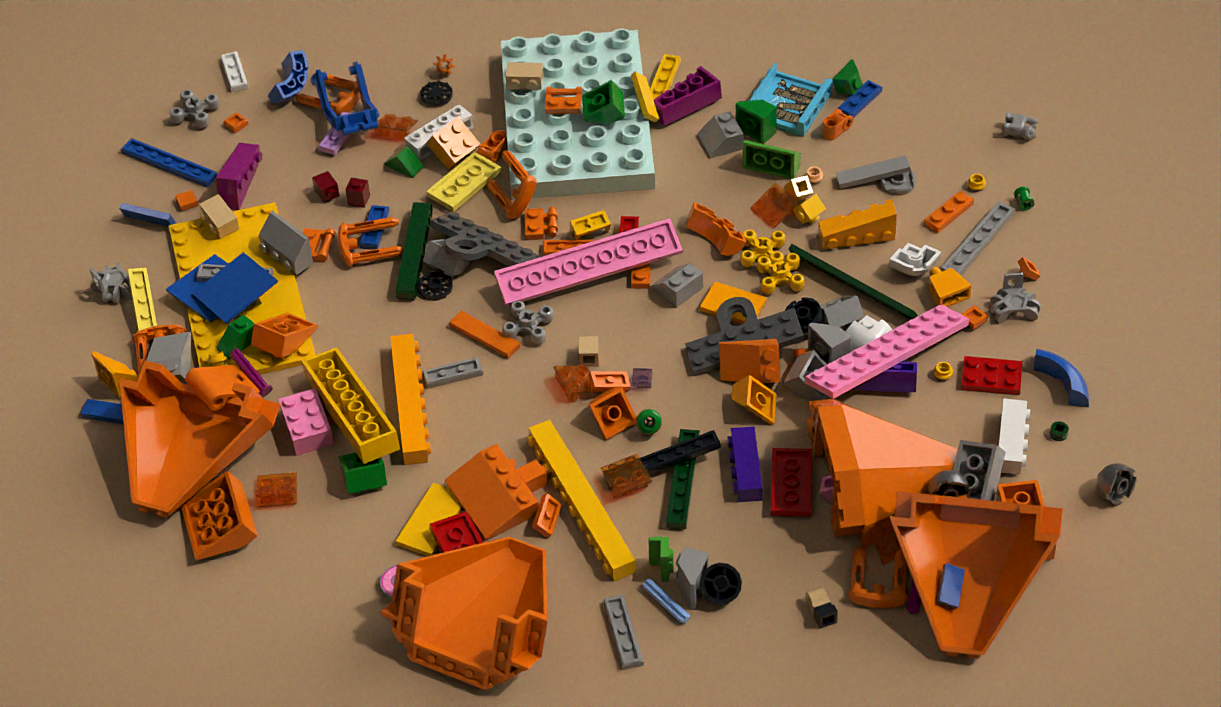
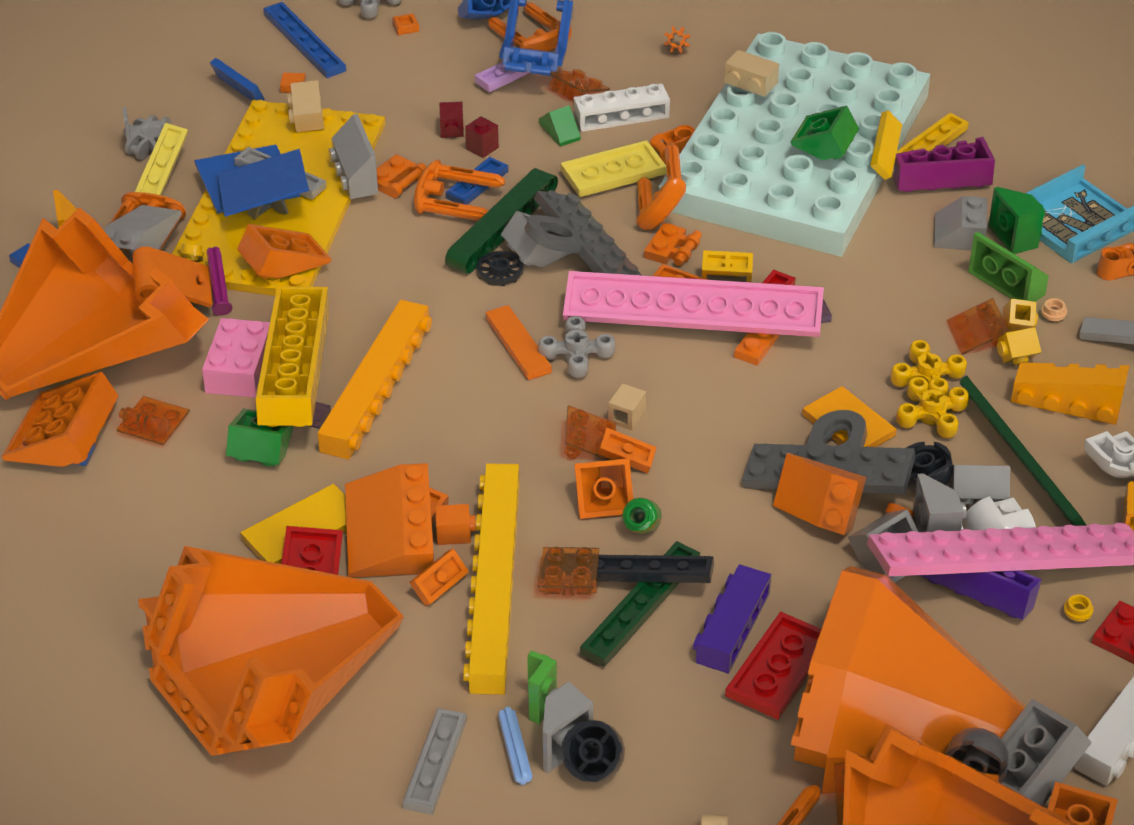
camera: 25 degrees right, 5 degrees down
magenta wedge [216,142,262,211] -> none
green slope [217,314,255,360] -> none
black wheel [420,80,453,106] -> none
light grey tile [422,357,483,389] -> none
brick [426,117,480,170] -> none
orange plate [545,87,582,114] -> none
plate [632,368,653,388] -> none
light grey slope [650,263,703,308] -> none
orange brick [686,202,746,256] -> none
light orange slope [731,375,777,425] -> none

